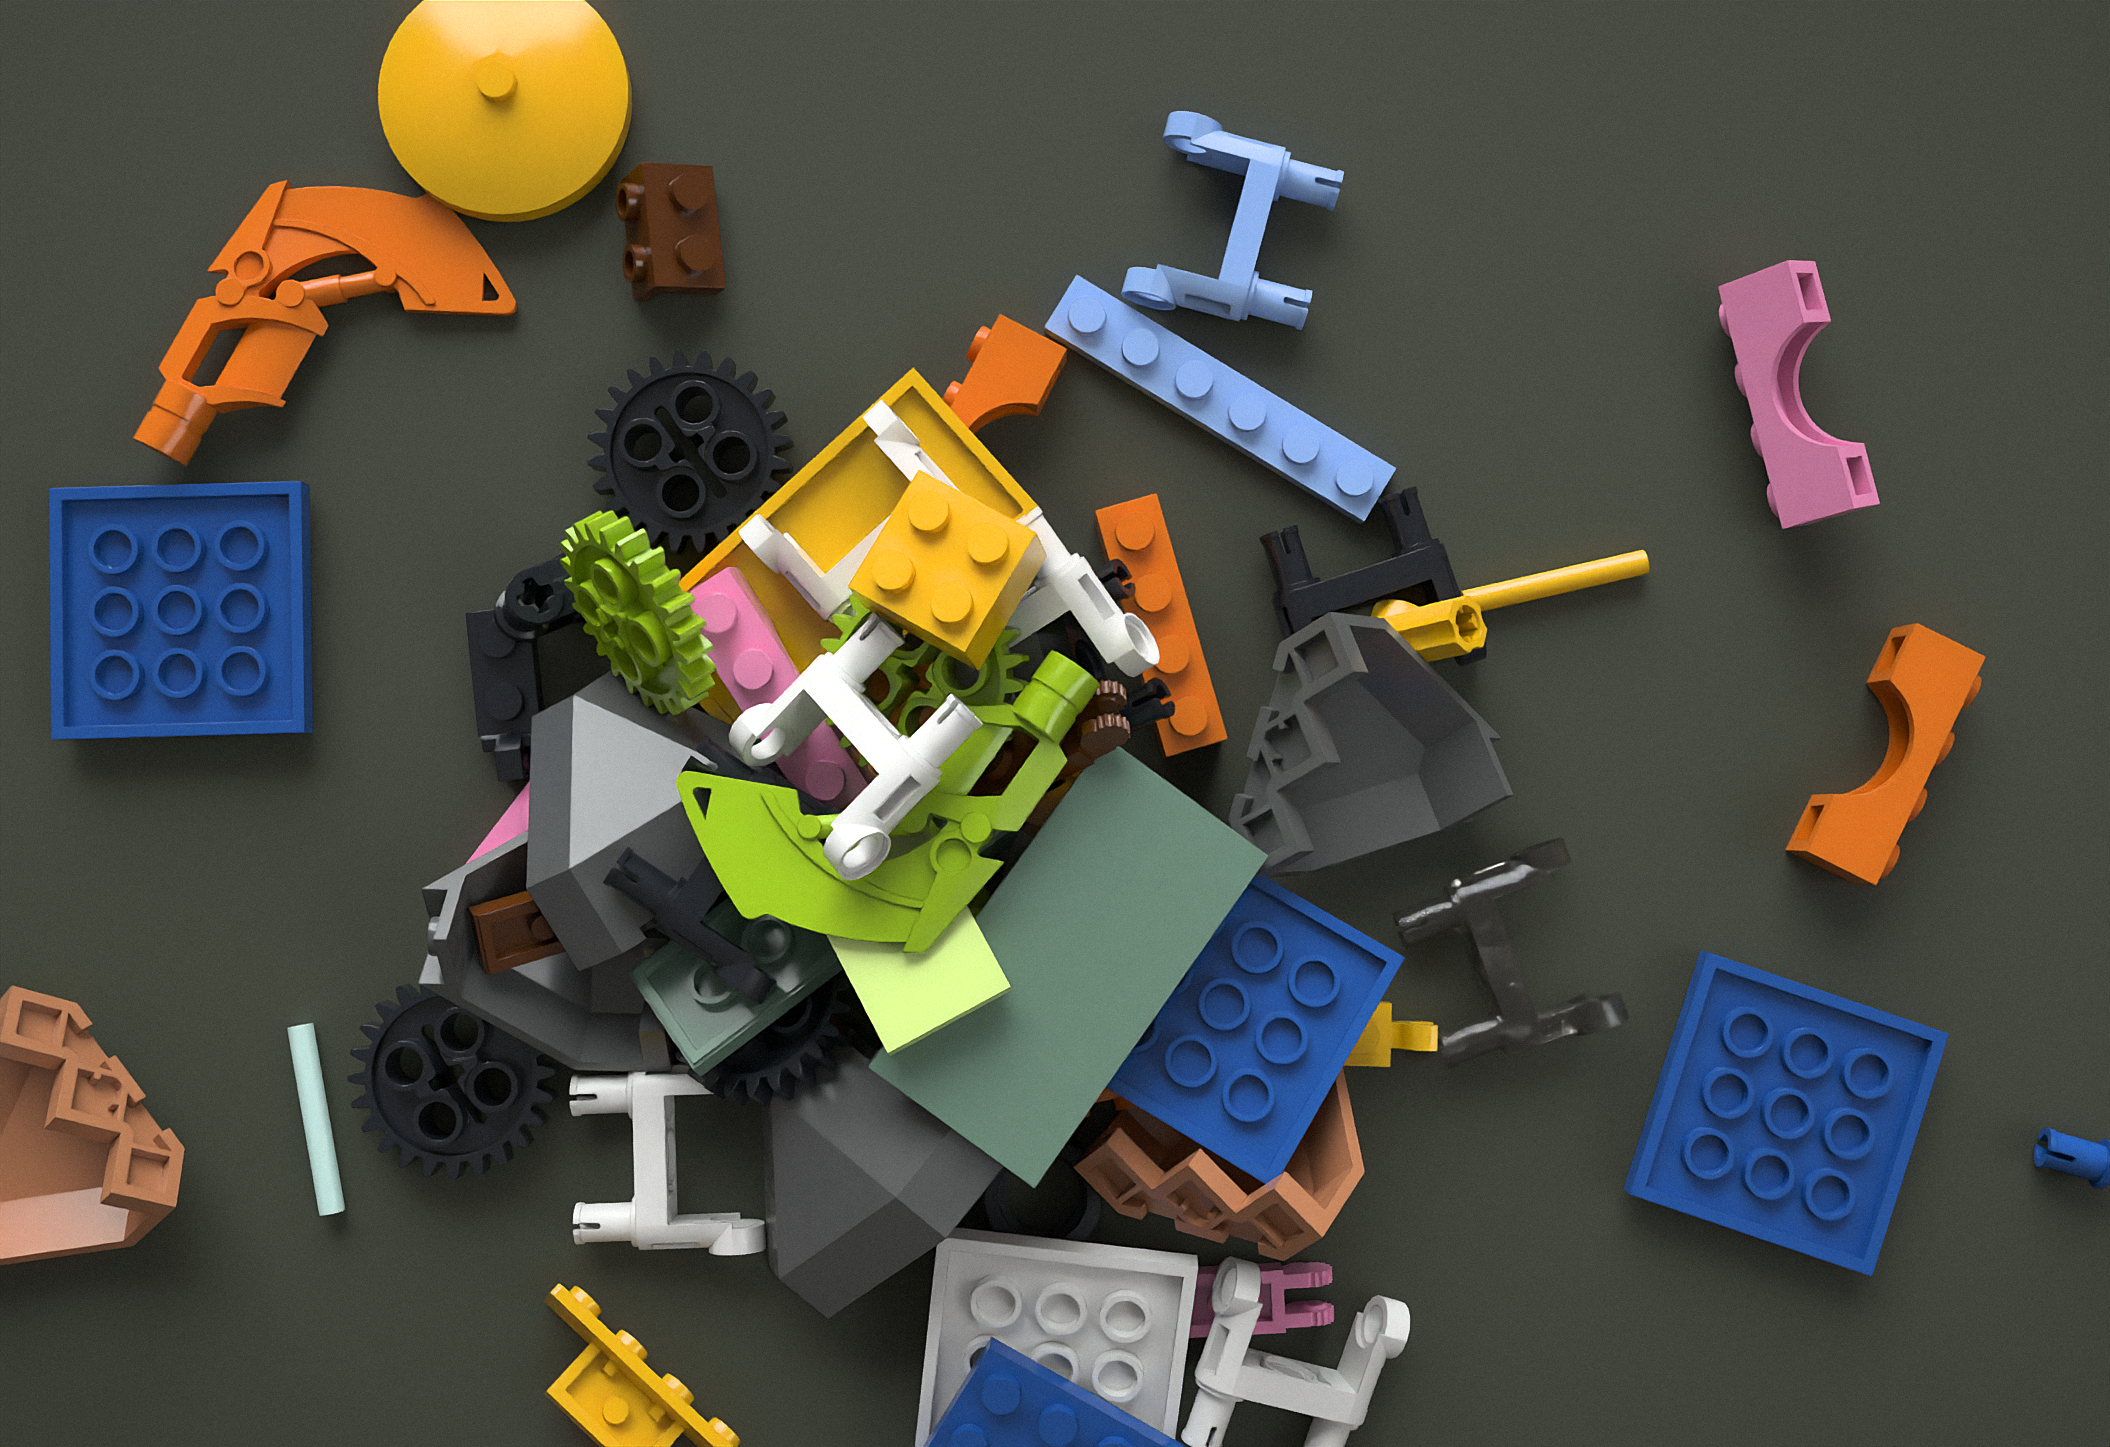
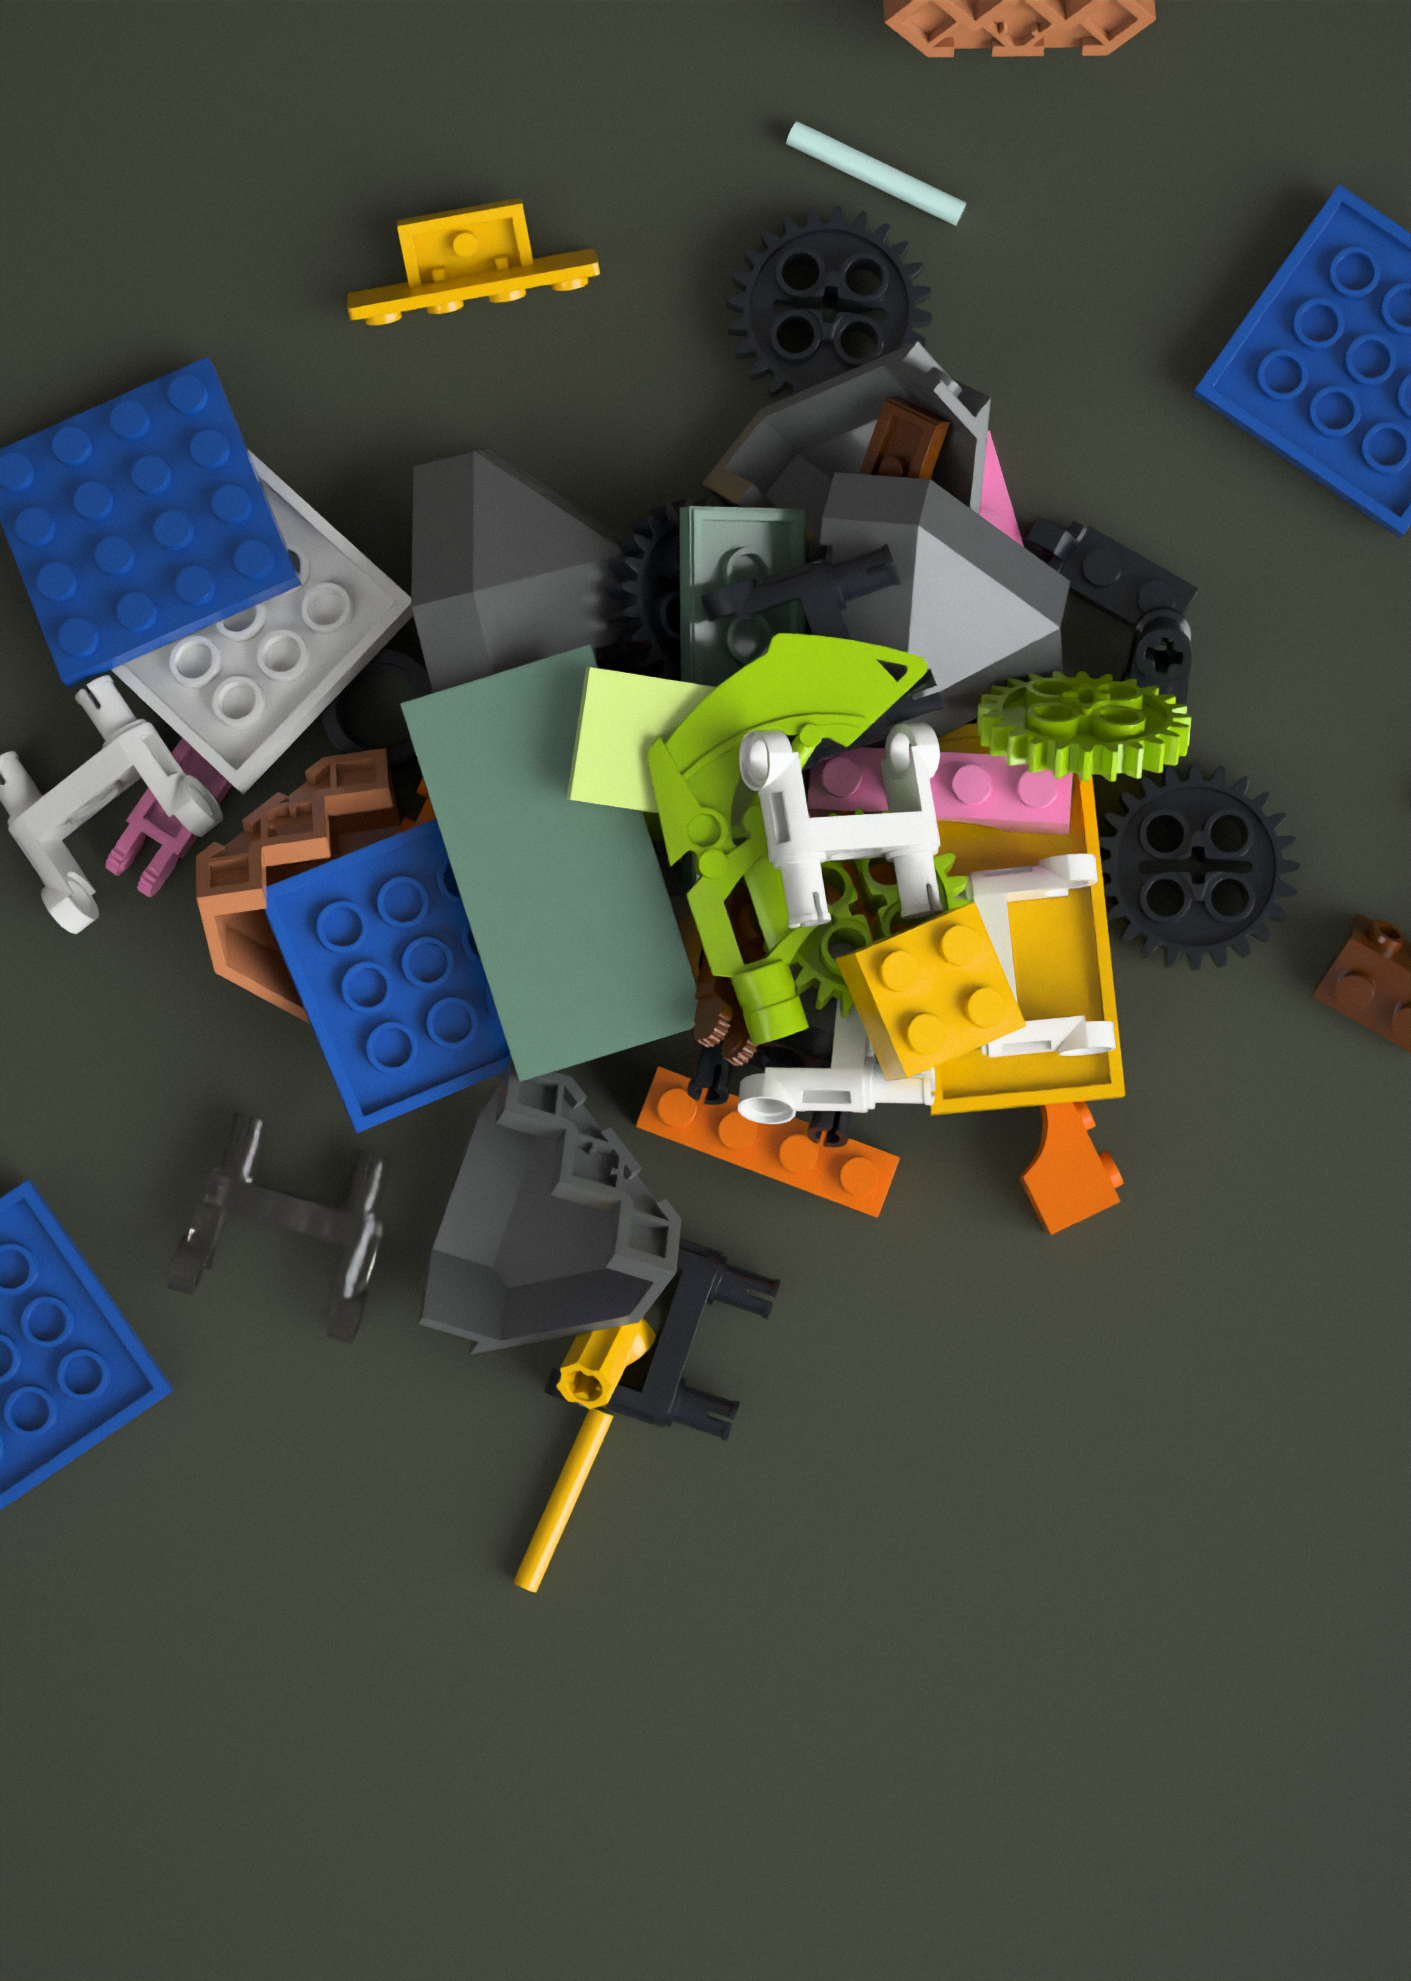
camera: 130 degrees right, 0 degrees up
white connector [569,1063,766,1255] -> none
light blue plate [1044,275,1396,525] -> none
light blue connector [1121,111,1344,330] -> none
yellow plate [1343,1001,1438,1067] -> none
bright pink arch [1718,260,1880,529] -> none
orange arch [1786,623,1986,885] -> none

